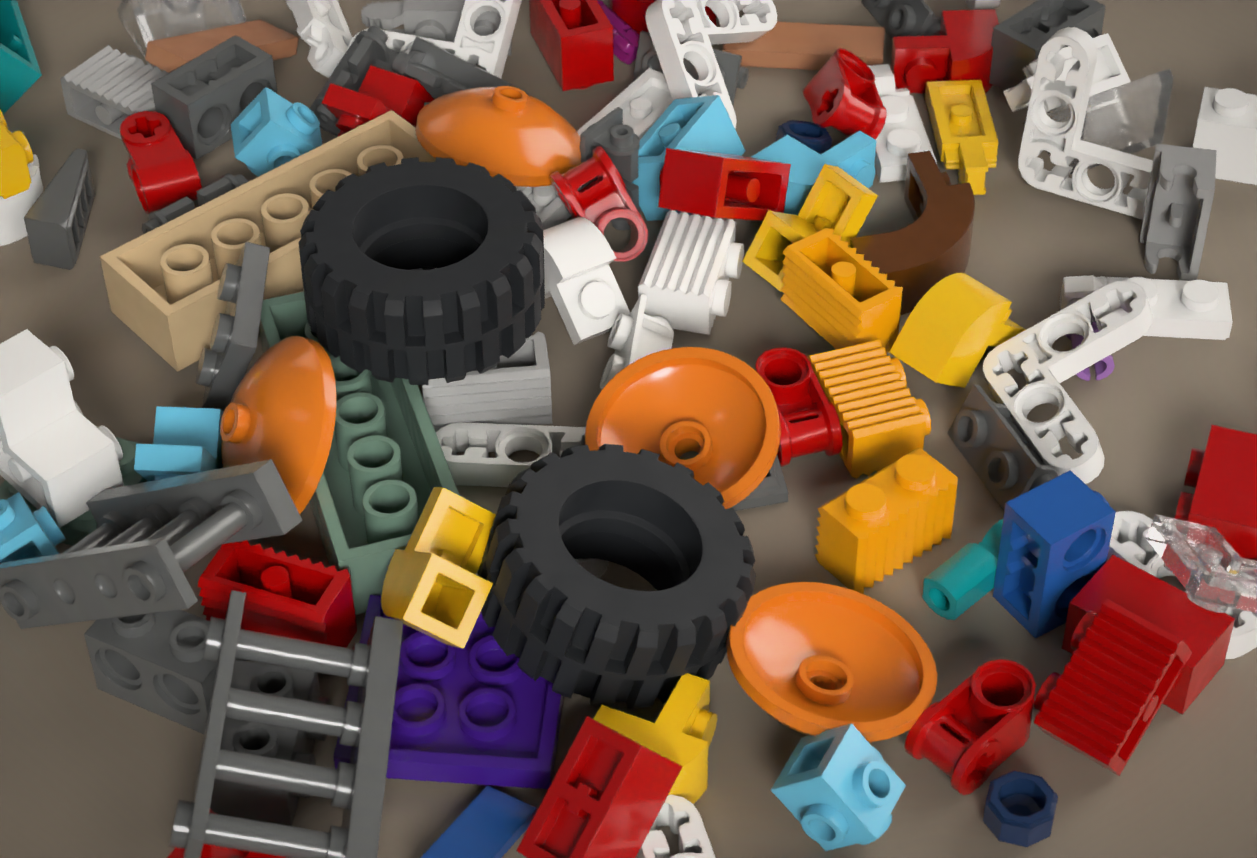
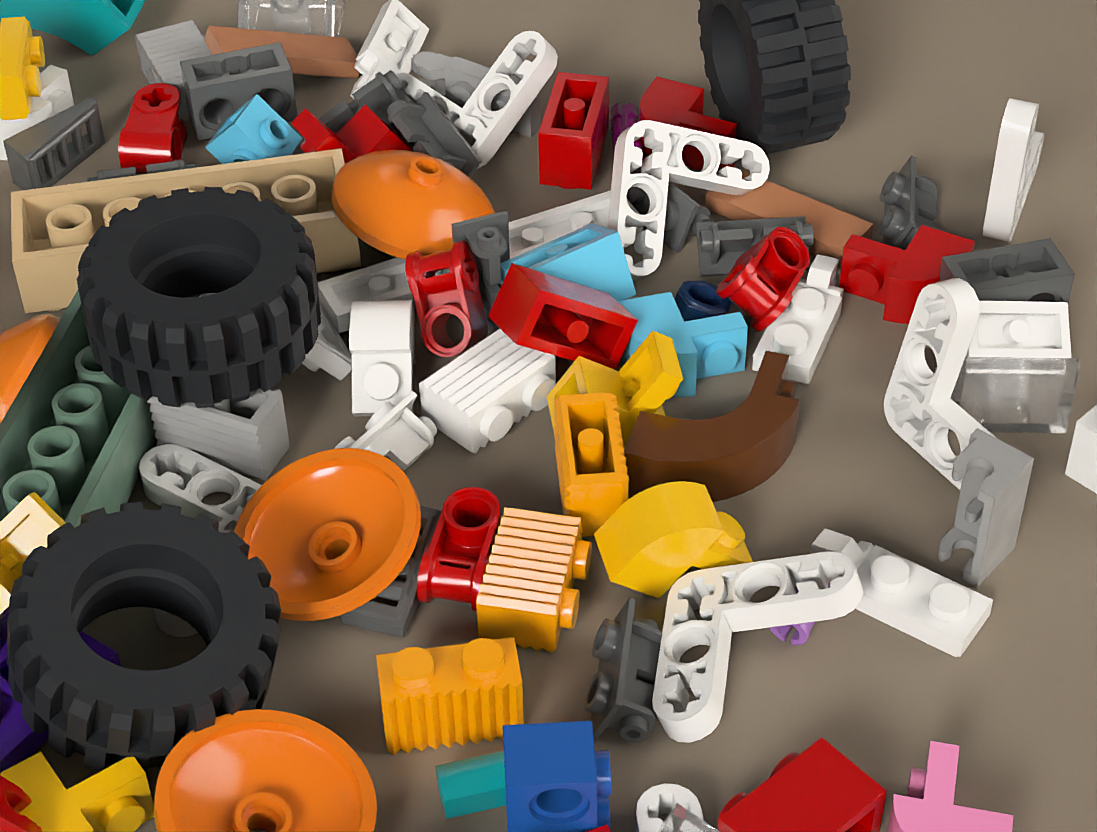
camera: 30 degrees right, 0 degrees up
dark grey plate [195,242,270,412] -> none
yellow hinge [925,80,999,195] -> none
none -> dark grey hinge [695,216,814,277]

